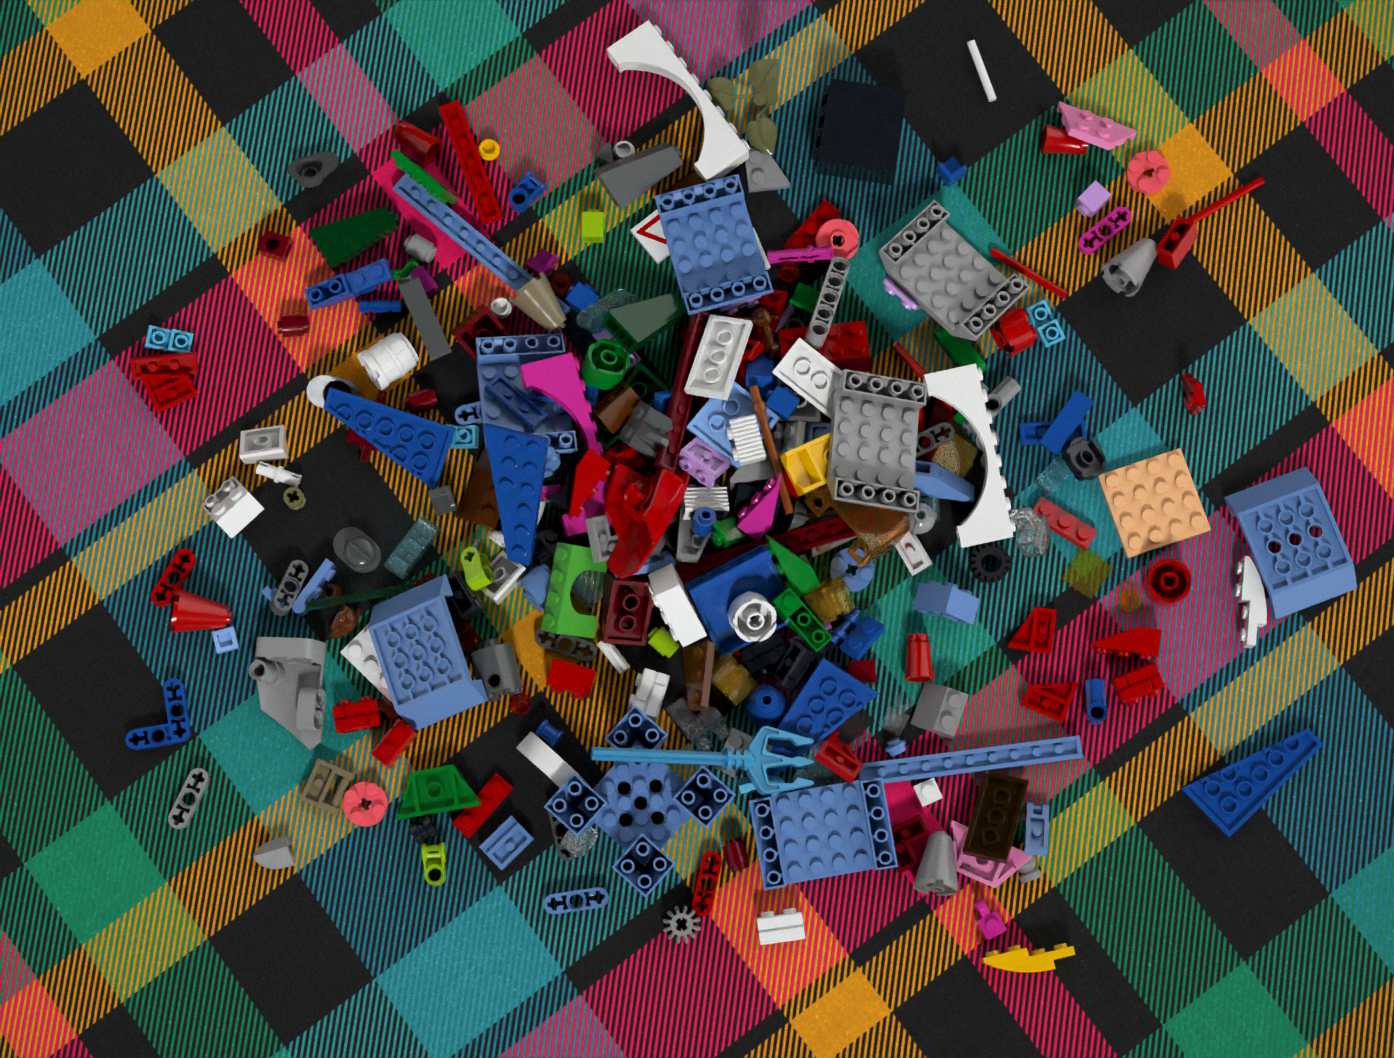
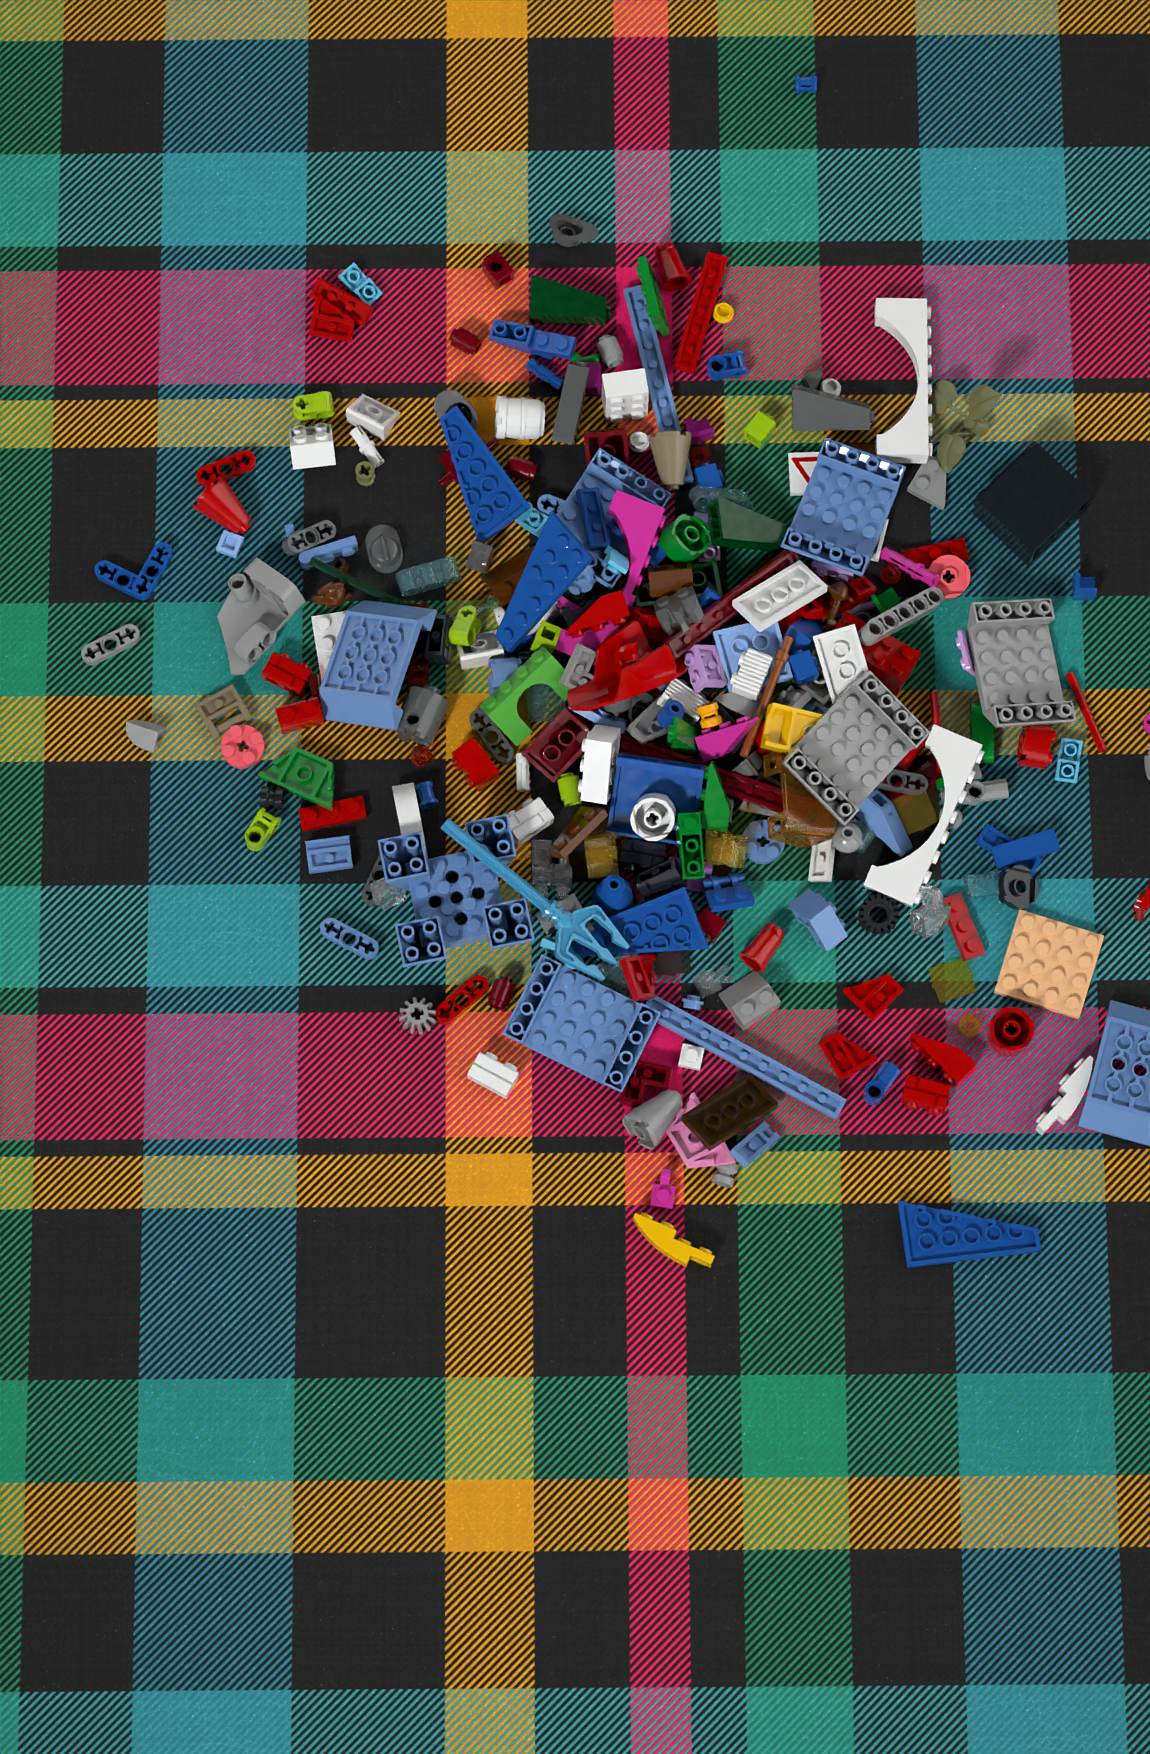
camera: 35 degrees right, 5 degrees down
none -> lime piece [293,391,335,421]
none -> lime brick [530,621,562,655]
none -> white brick [602,368,649,423]
none -> medium azure slope [603,545,629,575]
none -> light orange wheel [696,701,723,729]

